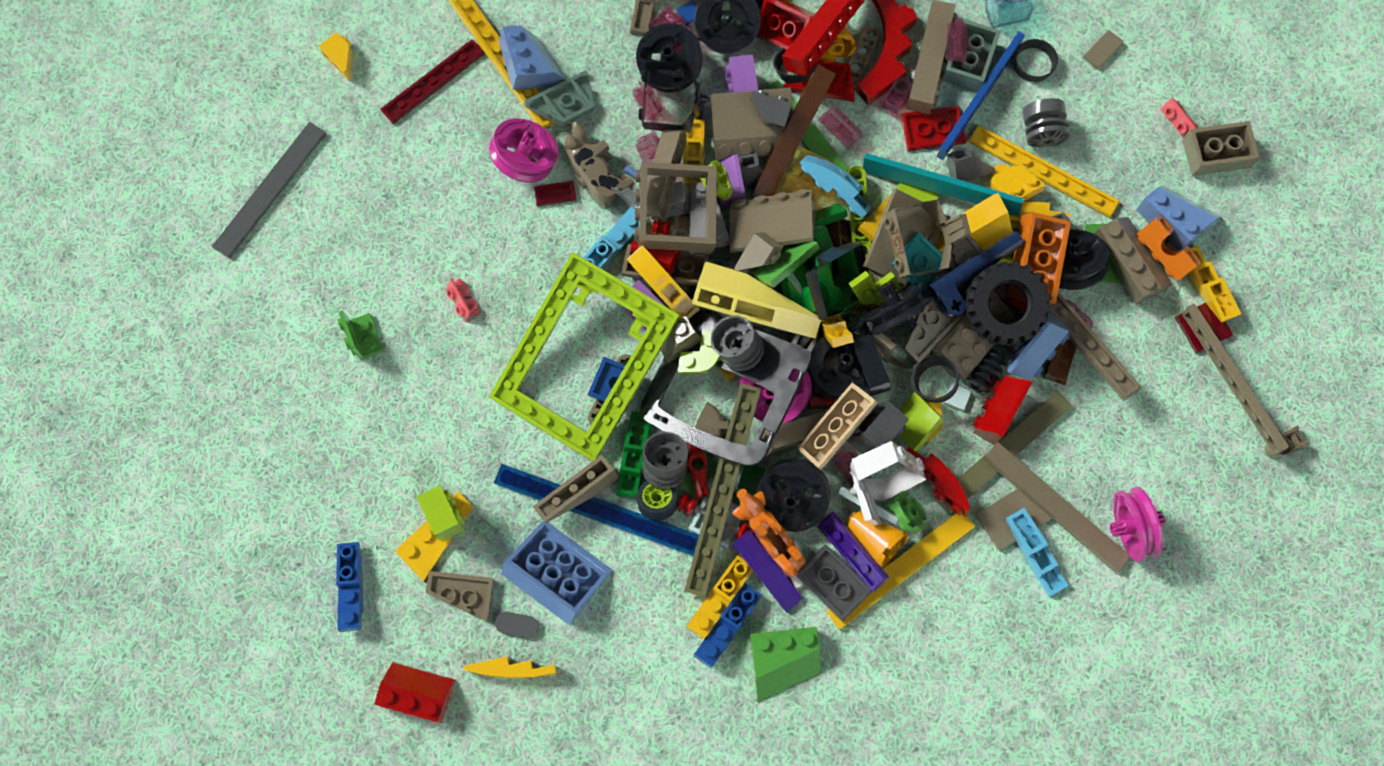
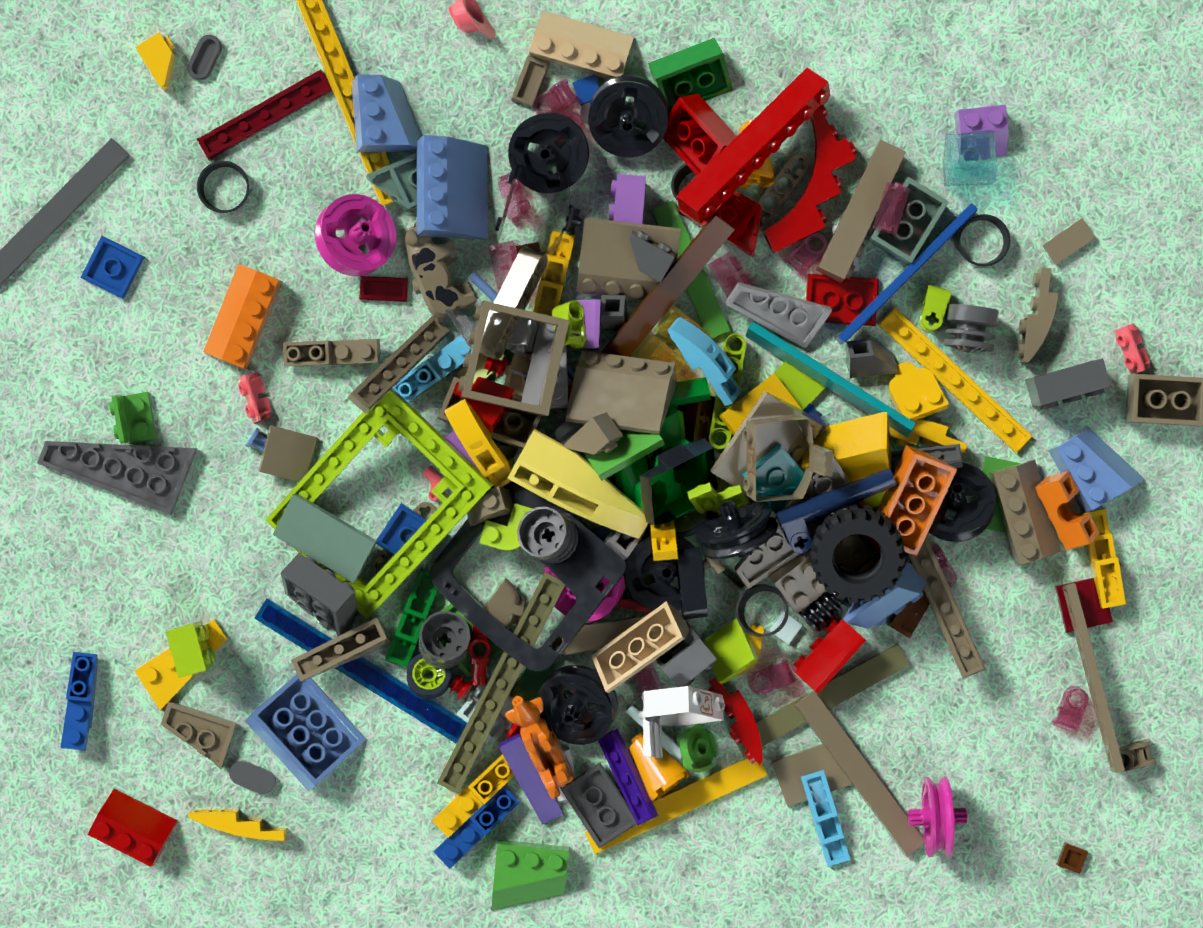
camera: 10 degrees right, 15 degrees up
none -> flat silver wing [37,441,198,515]
none -> blue tile [80,235,145,299]
none -> dark grey tile [187,35,222,81]
none -> black tyre [197,161,249,213]
none -> orange slope [203,264,283,369]
none -> medium blue piece [245,428,266,452]
none -> dark tan tile [258,425,317,482]
none -> sand green tile [273,493,377,583]
none -> dark grey wedge [280,553,358,637]
none -> dark tan slope [283,339,381,366]
none -> dark tan tile [348,316,450,414]
none -> medium blue slope [417,135,488,240]
none -> coral arm [422,466,445,502]
none -> light grey wing [725,282,832,349]
none -> clear pink piece [748,659,796,695]
none -> lime piece [919,285,951,332]
none -> dark tan slope [1016,267,1059,363]
none -> dark grey brick [1025,358,1111,410]
none -> clear pink piece [1052,686,1089,734]
none -> reddish brown tile [1056,842,1088,874]

